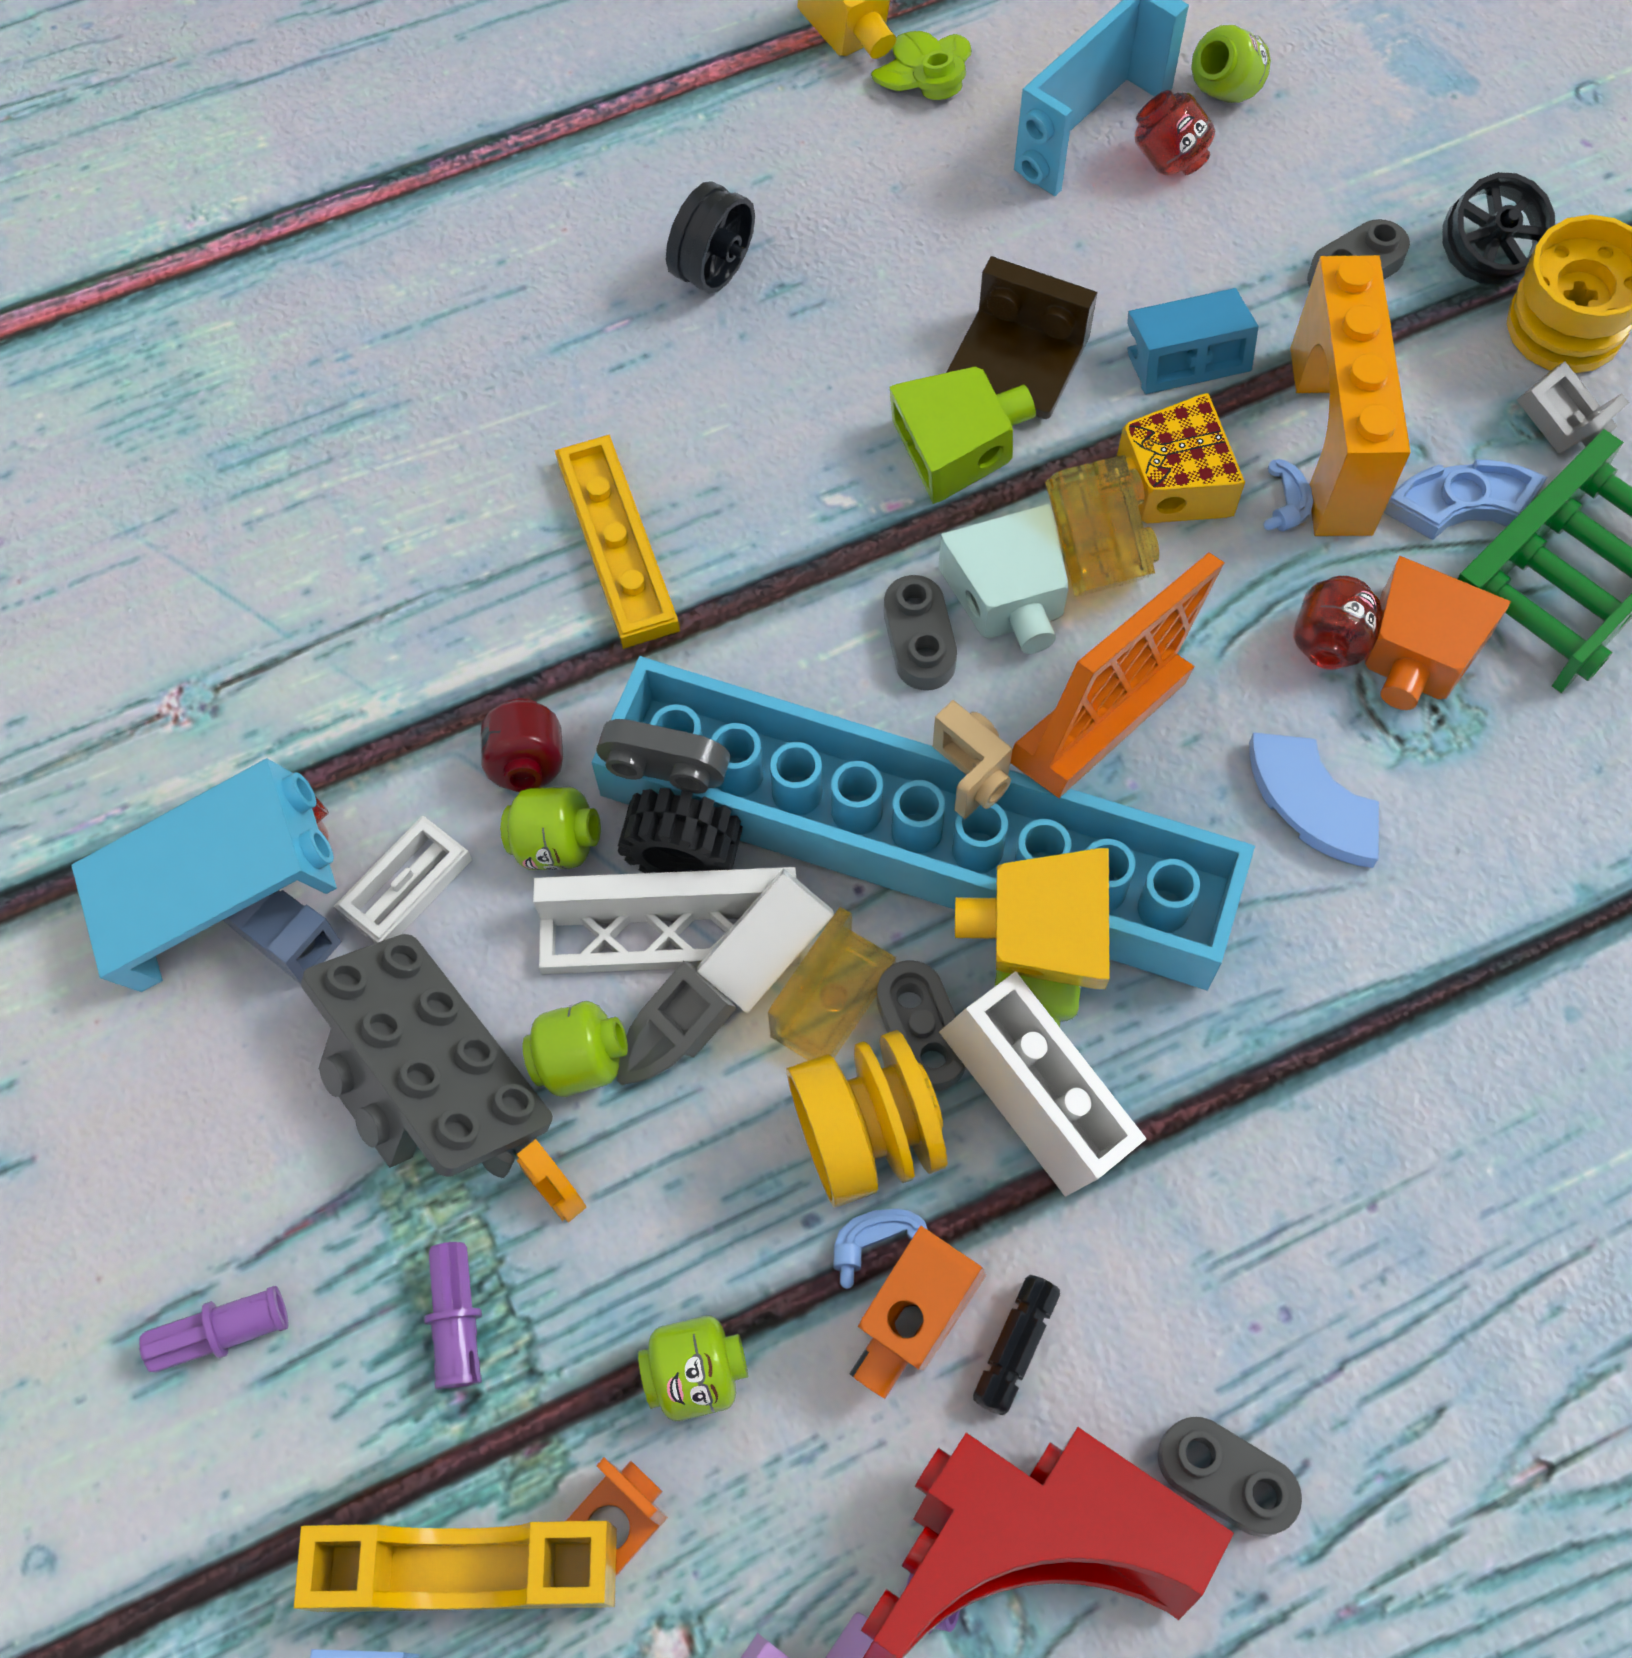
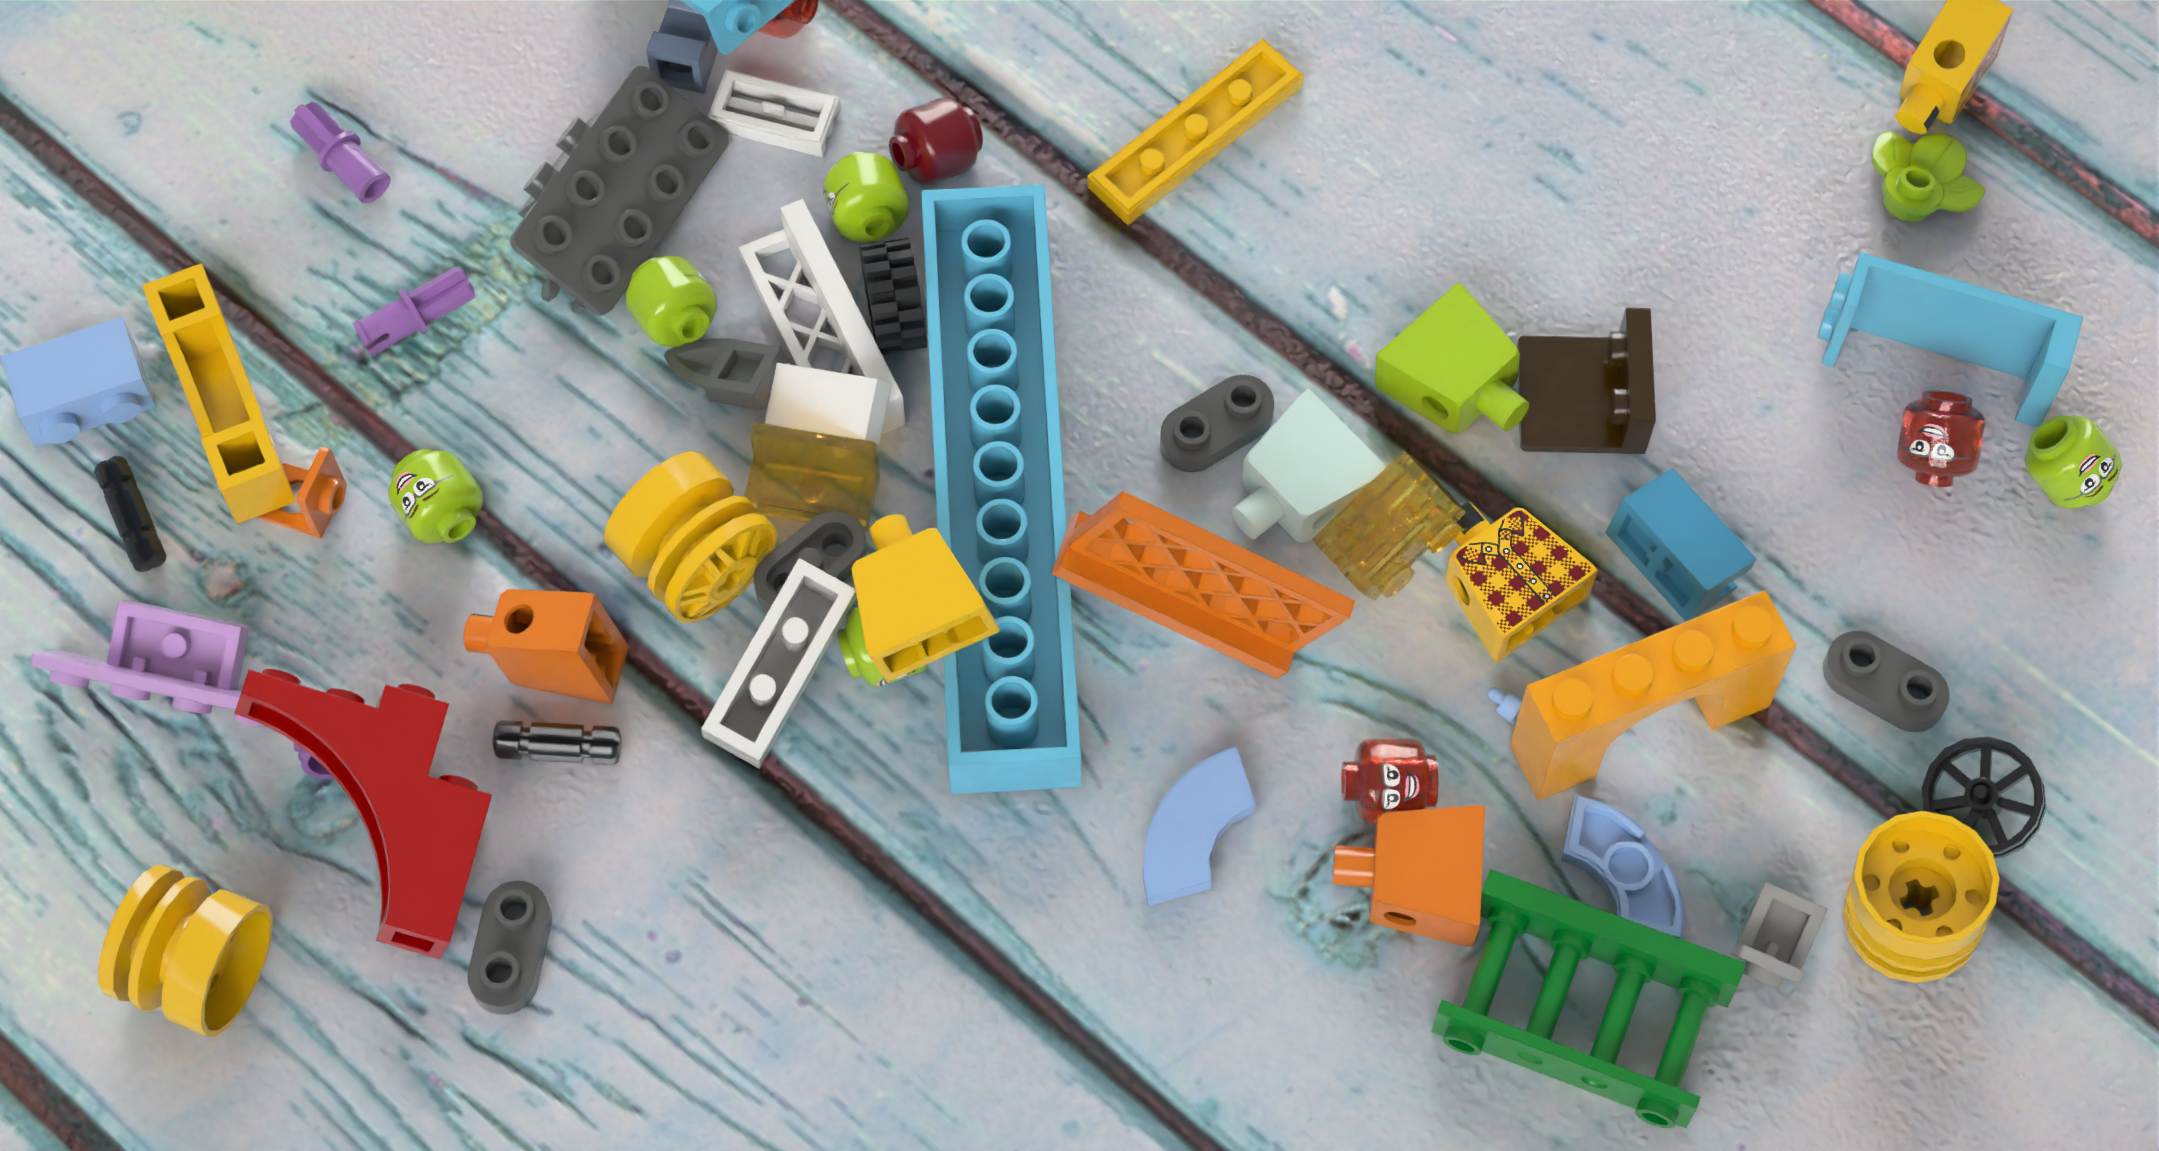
camera: 65 degrees right, 0 degrees up
light orange tile [516,1139,587,1223] -> none
dark grey plate [596,719,730,794] -> none
black wheel [665,181,755,294] -> none
light blue piece [833,1209,928,1289] -> none
tan bracket [932,700,1013,819] -> none

